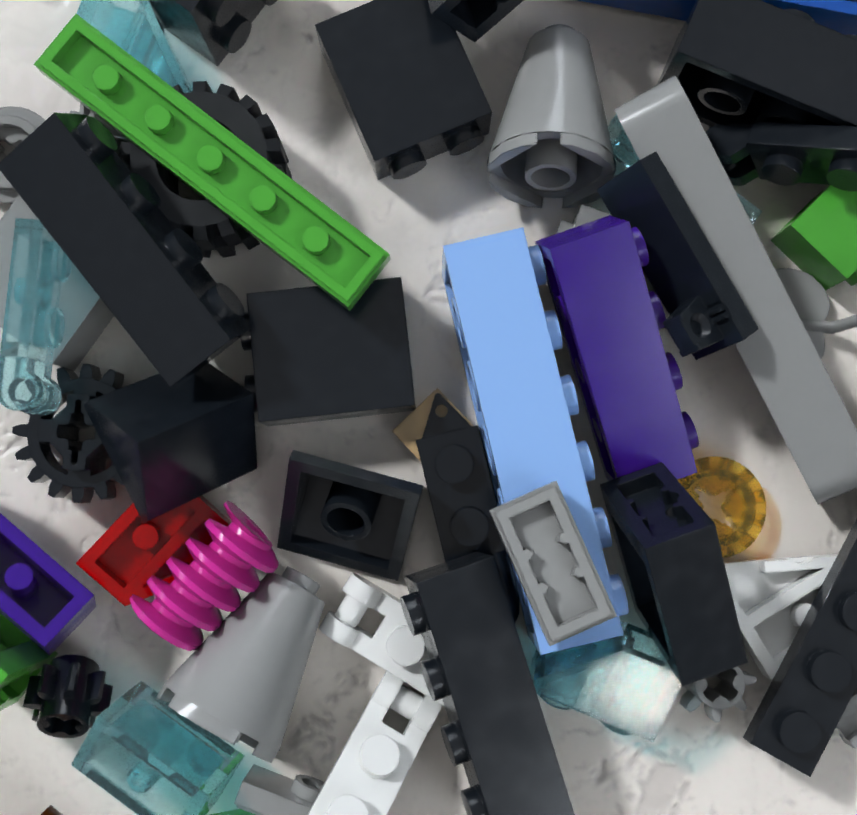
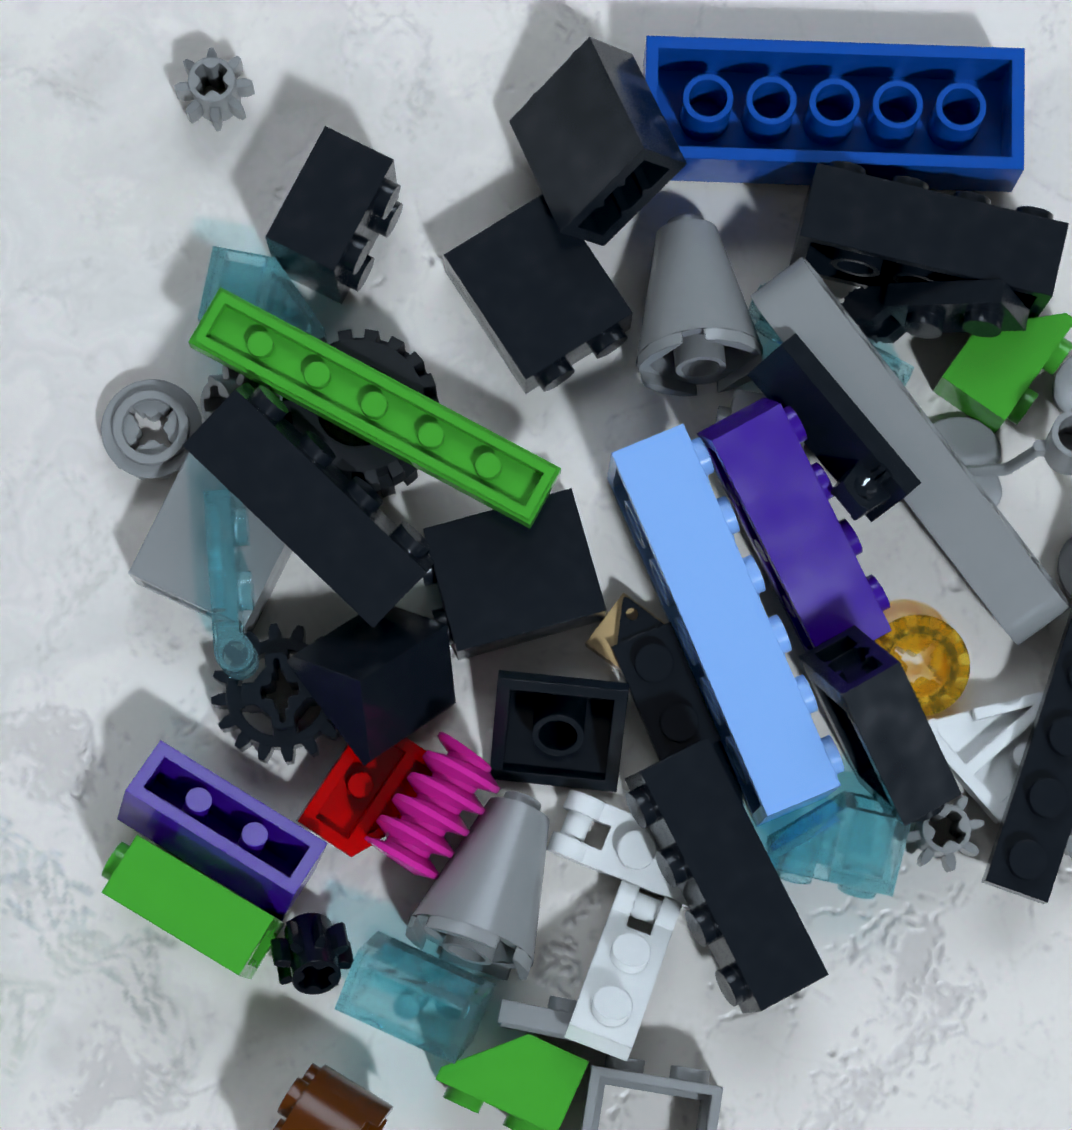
camera: 15 degrees left, 5 degrees down
light grey plate [489,481,617,646] -> none

